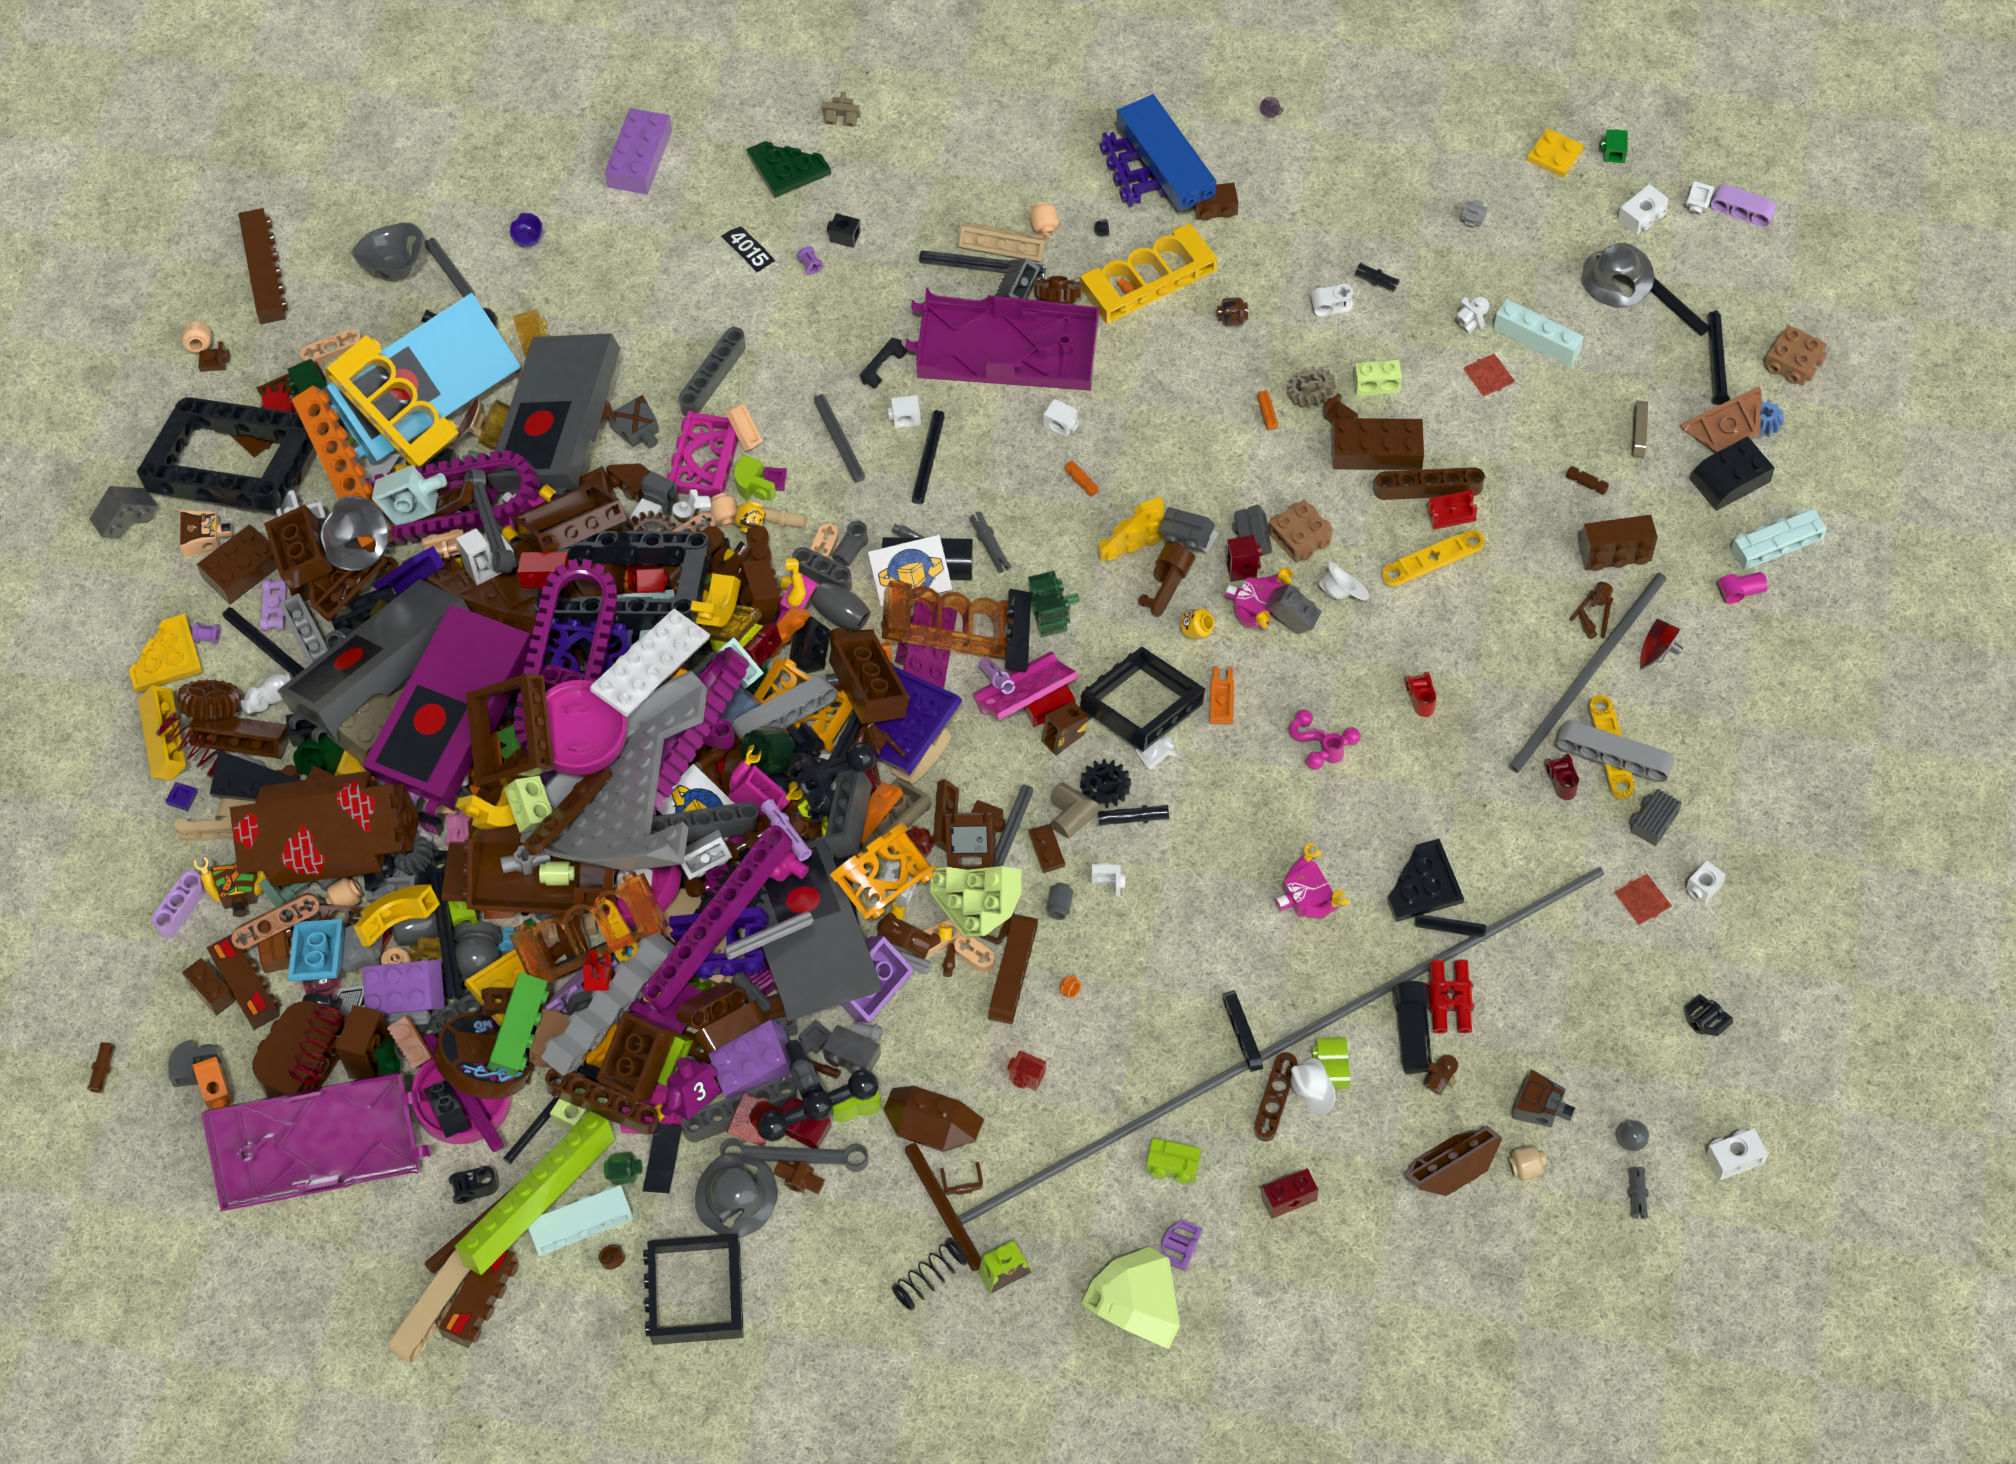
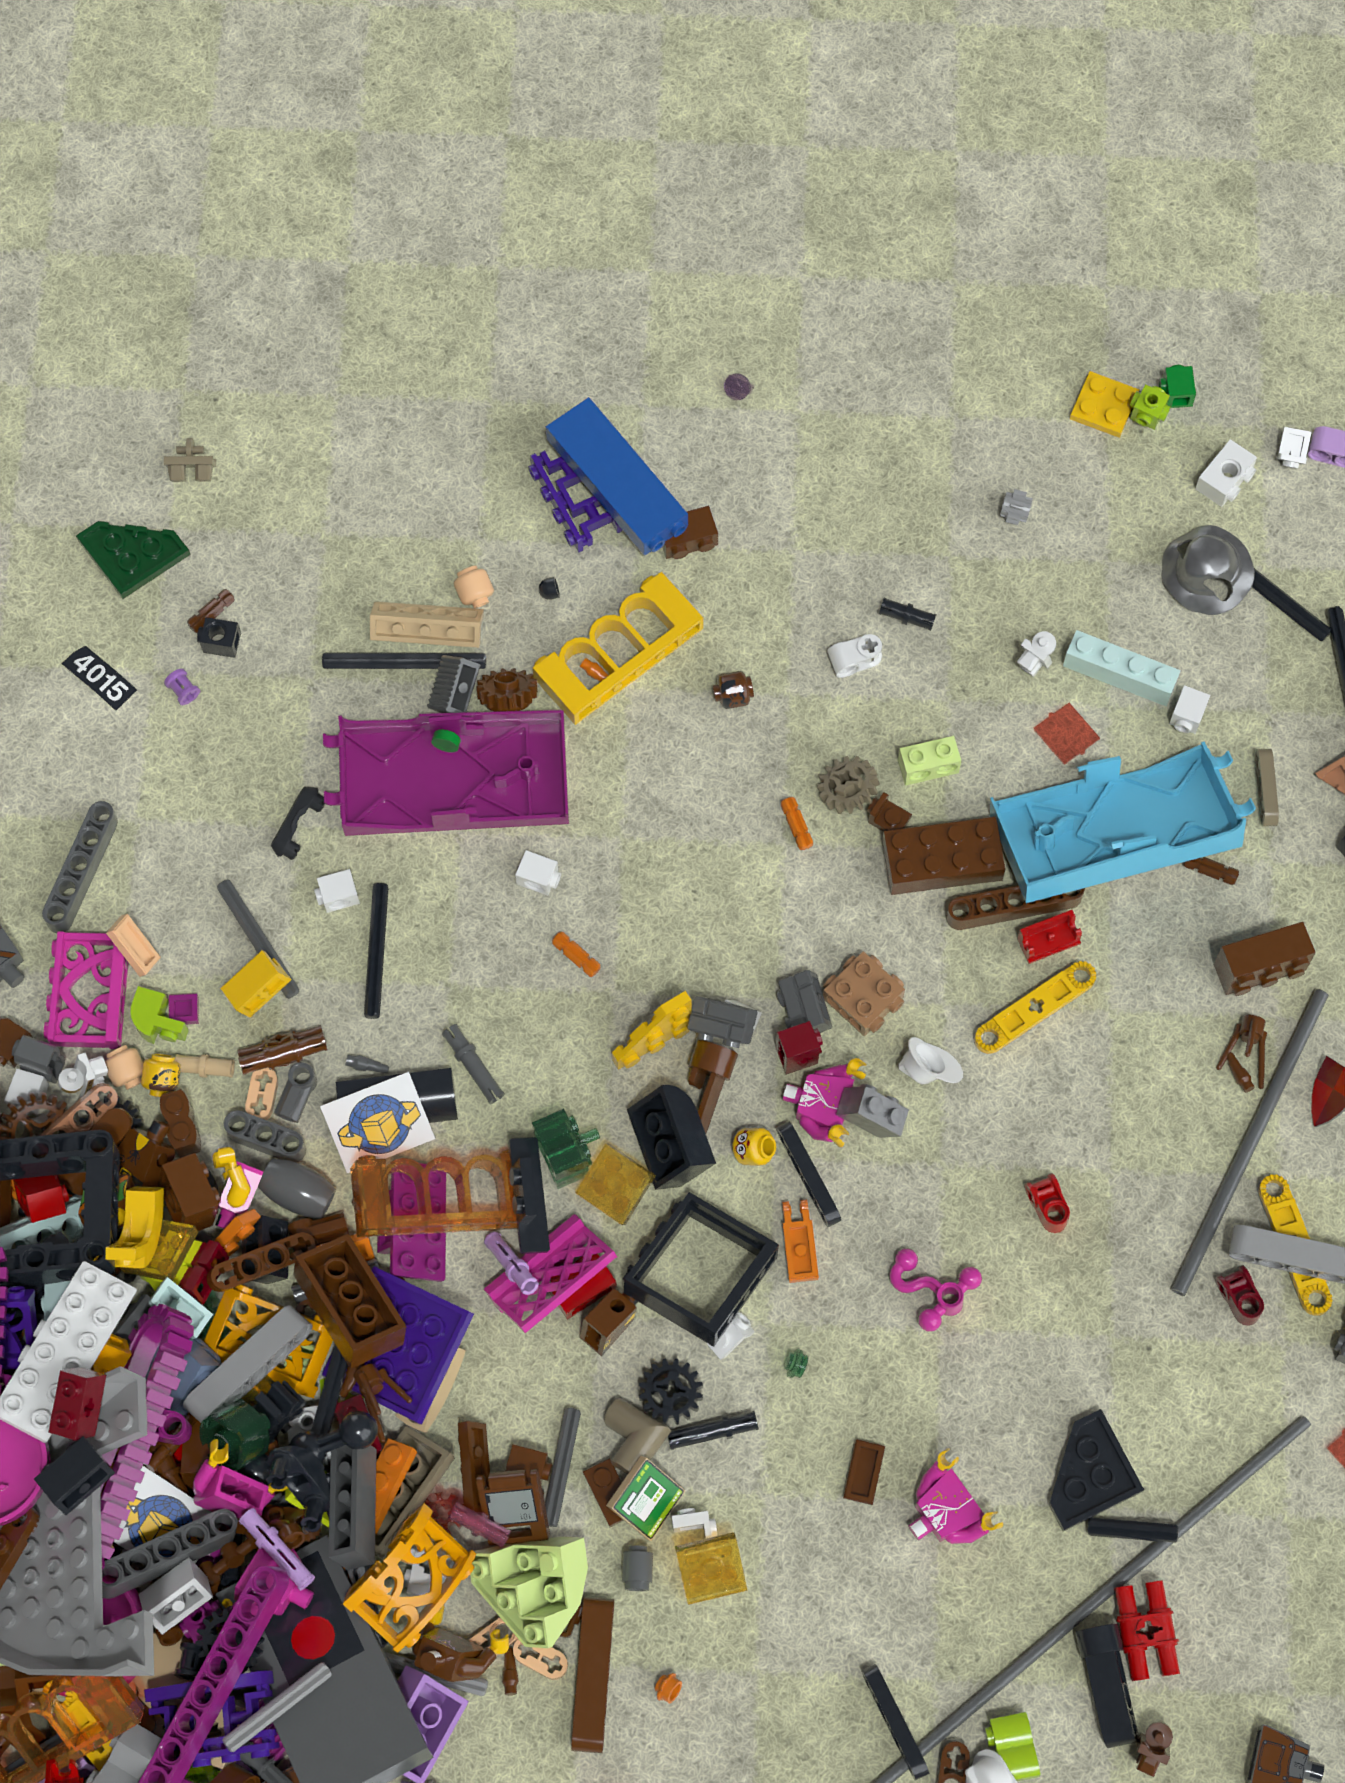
camera: 10 degrees left, 10 degrees up
none -> black brick [34,1436,115,1516]
none -> dark red brick [48,1367,107,1440]
none -> reddish brown axle [187,589,235,633]
none -> reddish brown beam [206,1232,316,1292]
none -> yellow hinge [220,950,292,1017]
none -> reddish brown pin [237,1025,328,1075]
none -> green tile [431,729,461,752]
none -> clear pink pin [448,1501,511,1548]
none -> clear yellow plate [575,1144,656,1225]
none -> tile [606,1455,685,1541]
none -> black brick [627,1085,716,1190]
none -> clear yellow plate [675,1532,748,1605]
none -> black beam [776,1121,842,1227]
none -> clear green plate [784,1348,808,1378]
none -> reddish brown tile [843,1439,885,1505]
none -> medium azure piece [990,742,1256,903]
none -> lime brick [1130,384,1171,430]
none -> white brick [1169,685,1210,734]

